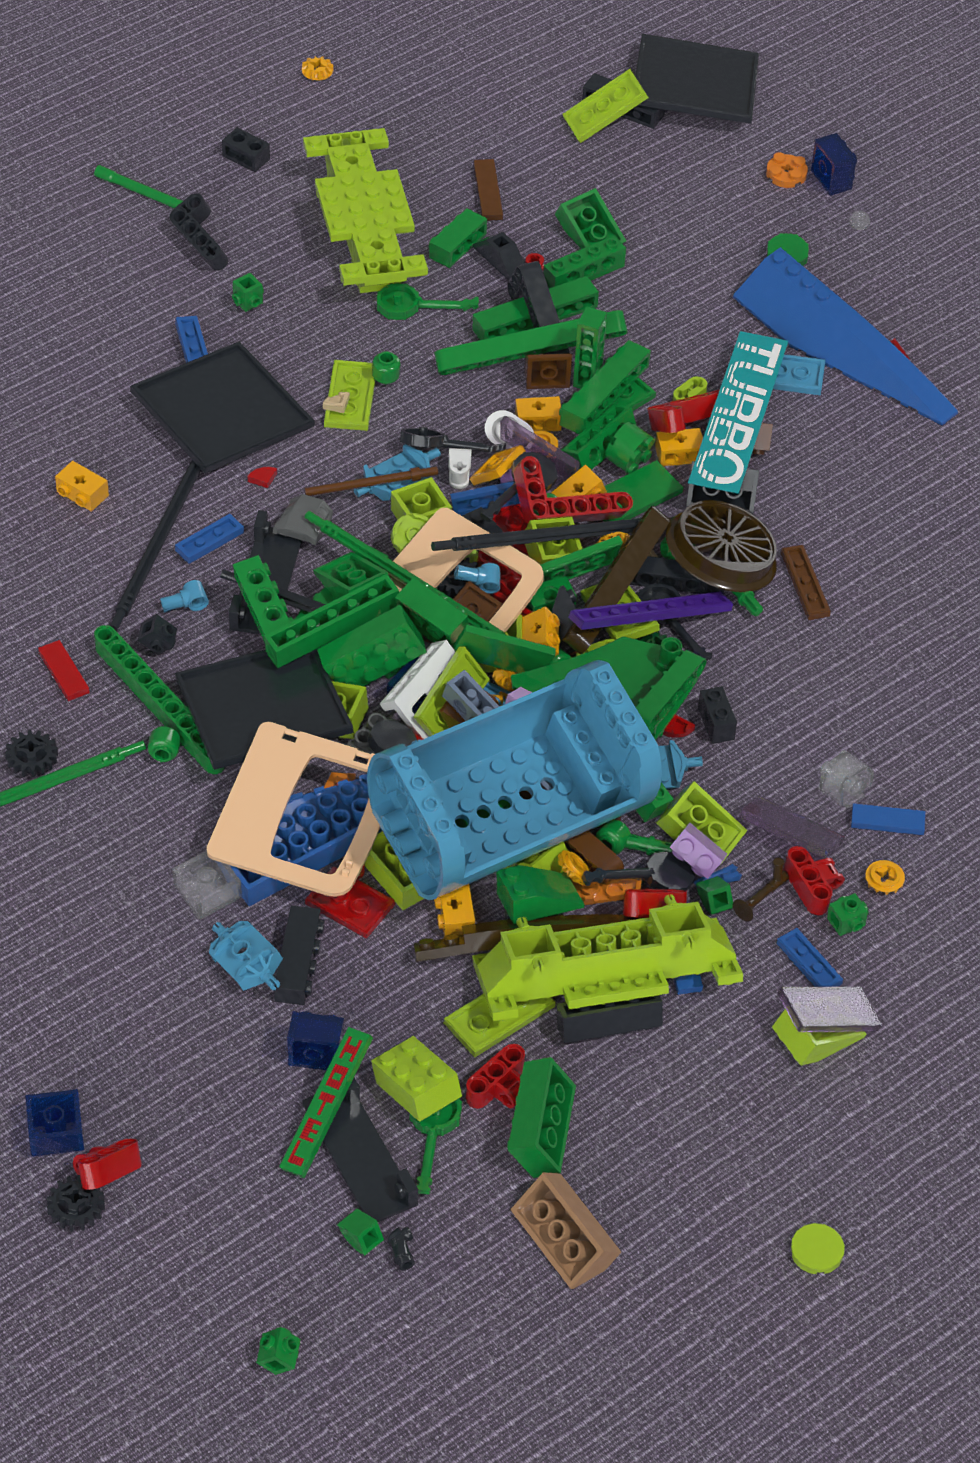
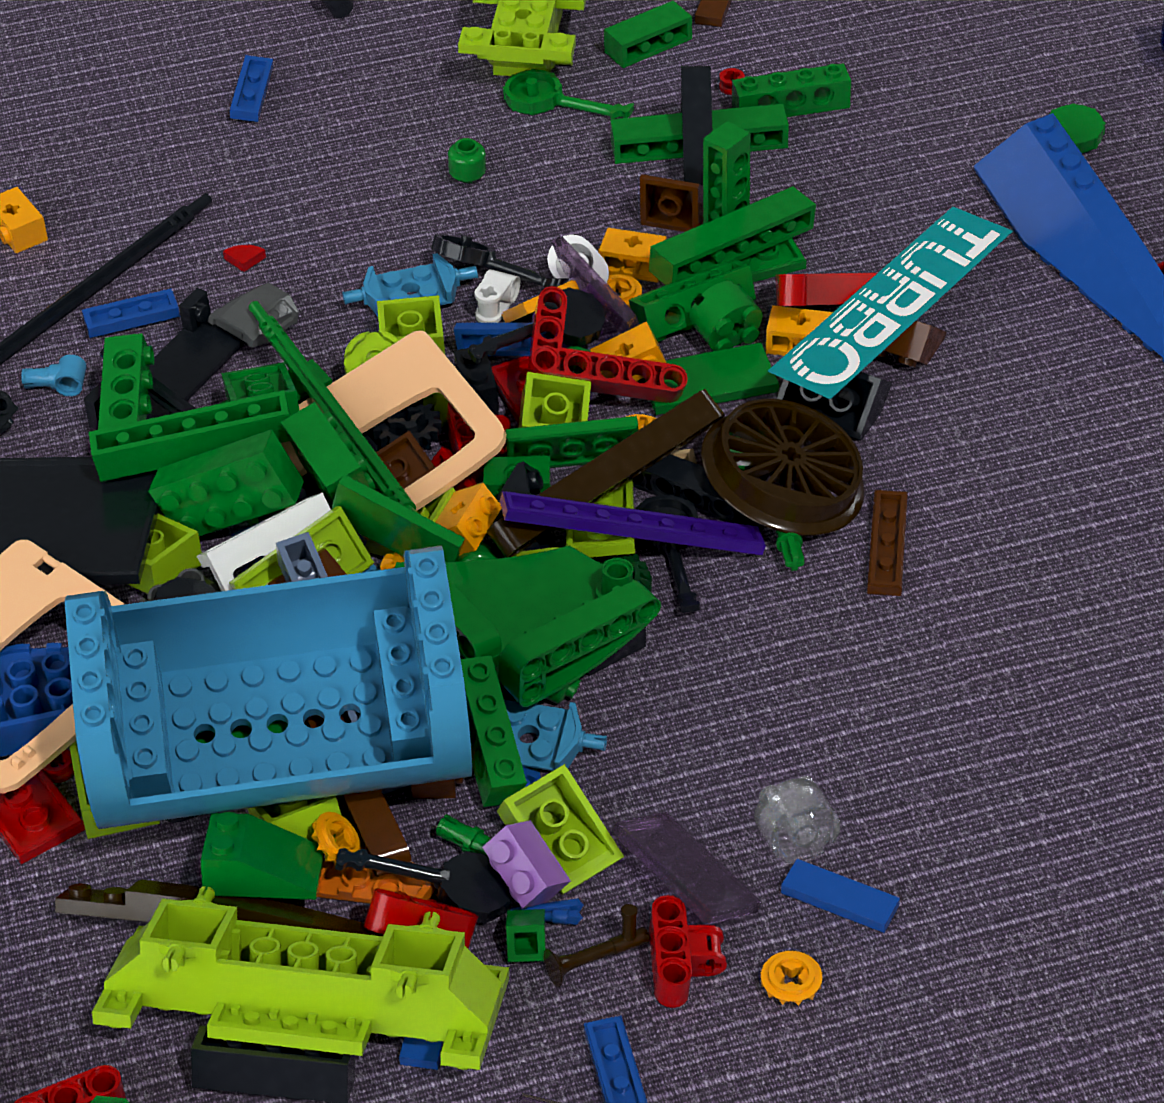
camera: 25 degrees right, 5 degrees down
black tile [130,341,315,473] -> none
green brick [232,273,264,312] -> none
reddish brown bar [304,466,438,496] -> none
tan tile [323,392,350,413] -> none
lime tile [324,360,376,431] -> none
black axle [431,517,673,551] -> none
green beam [434,310,628,375] -> none
light orange brick [434,884,475,937] -> none
lime tile [444,994,556,1057] -> none
dark azure pin [454,563,500,594] -> none
black slope [473,232,525,280] -> none
green slope [555,188,627,249] -> none
green head [595,819,631,855] -> none
red tile [663,714,695,738] -> none
lime beam [672,376,708,401] -> none
black brick [698,686,737,744] -> none
orange plate [766,152,808,188] -> none
dark azure tile [773,354,825,396] -> none
green brick [827,893,869,936] -> none

